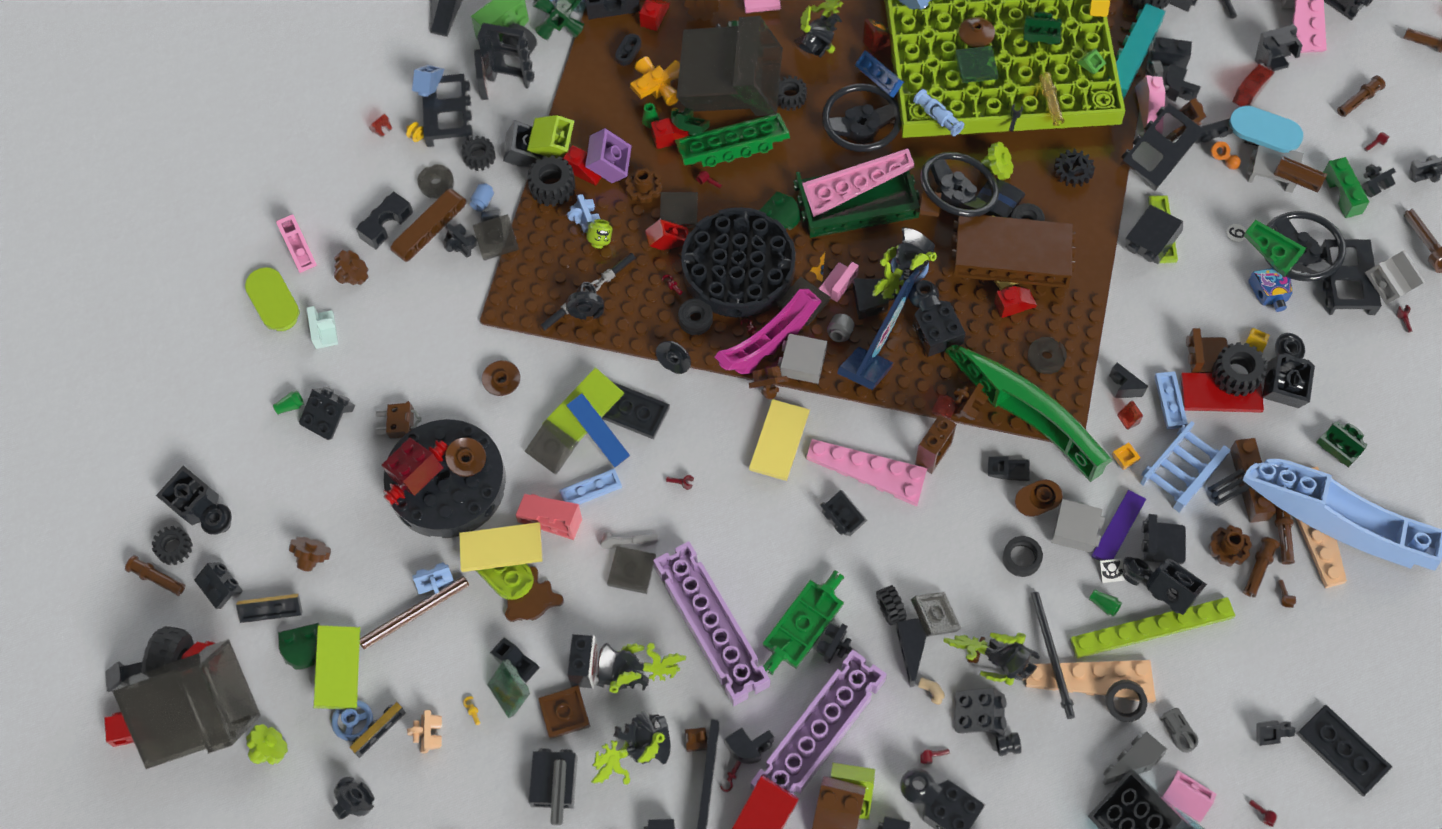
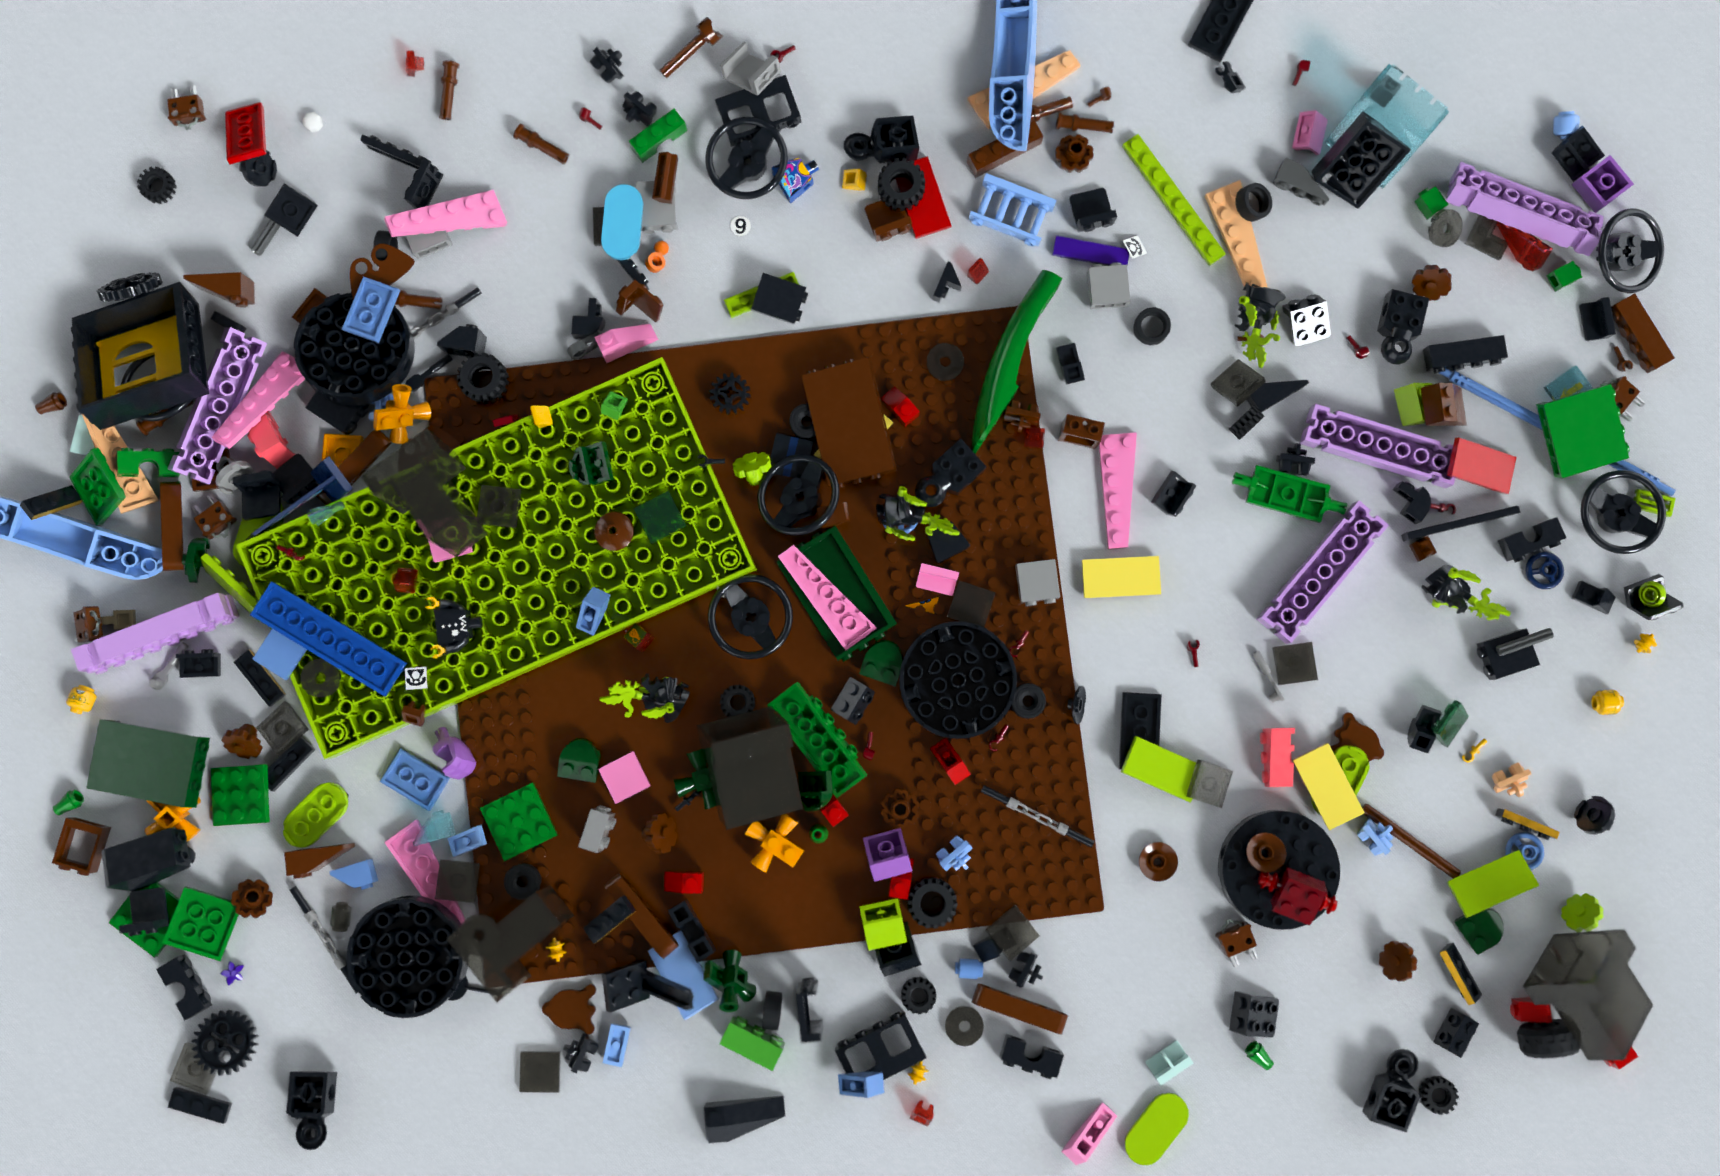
camera: 110 degrees left, 20 degrees up
black slope [105,661,147,692] -> none
reddish brown pin [125,555,185,596] -> none
reddish brown plant [334,250,369,285] -> none
black tile [474,49,489,100] -> none
reddish brown tile [538,685,591,739] -> none
light blue tile [559,468,622,505] -> none
black tile [566,282,604,320] -> none
blue tile [566,394,630,468] -> none
black piece [567,634,599,688] -> none
lime head [587,219,612,248] -> none
helmet [595,643,686,693] -> none
black plate [615,34,641,66] -> none
clear smoke tile [660,192,698,228] -> none
dark pink arch [715,289,821,374] -> none
reddish brown hips [749,366,788,399] -> none
dark grey head [827,313,854,342] -> none
dark blue piece [837,269,920,390] -> none
blue tile [855,50,904,98] -> none
light blue piece [913,89,964,136] -> none
tan arm [918,677,945,705] -> none
black wheel [995,732,1022,756] -> none
reddish brown piece [1015,479,1063,517] -> none
black bar [1031,592,1075,719] -> none
clear yellow pin [1039,72,1064,126] -> none
green cone [1089,589,1122,617] -> none
teal brick [1107,4,1166,100] -> none
light orange plate [1111,442,1141,470] -> none
black window [1120,103,1204,191] -> none
black brick [1123,557,1207,615] -> none
black brick [1151,37,1192,69] -> none
light blue plate [1154,371,1188,429] -> none
dark grey piece [1161,707,1198,753] -> none
black tile [1207,469,1252,506] -> none
clear red slope [1232,64,1275,107] -> none
green wing [1244,219,1306,277] -> none
black panel [1255,24,1302,71] -> none
dark green slope [1316,421,1367,468] -> none
none -> black bracket [830,677,875,725]

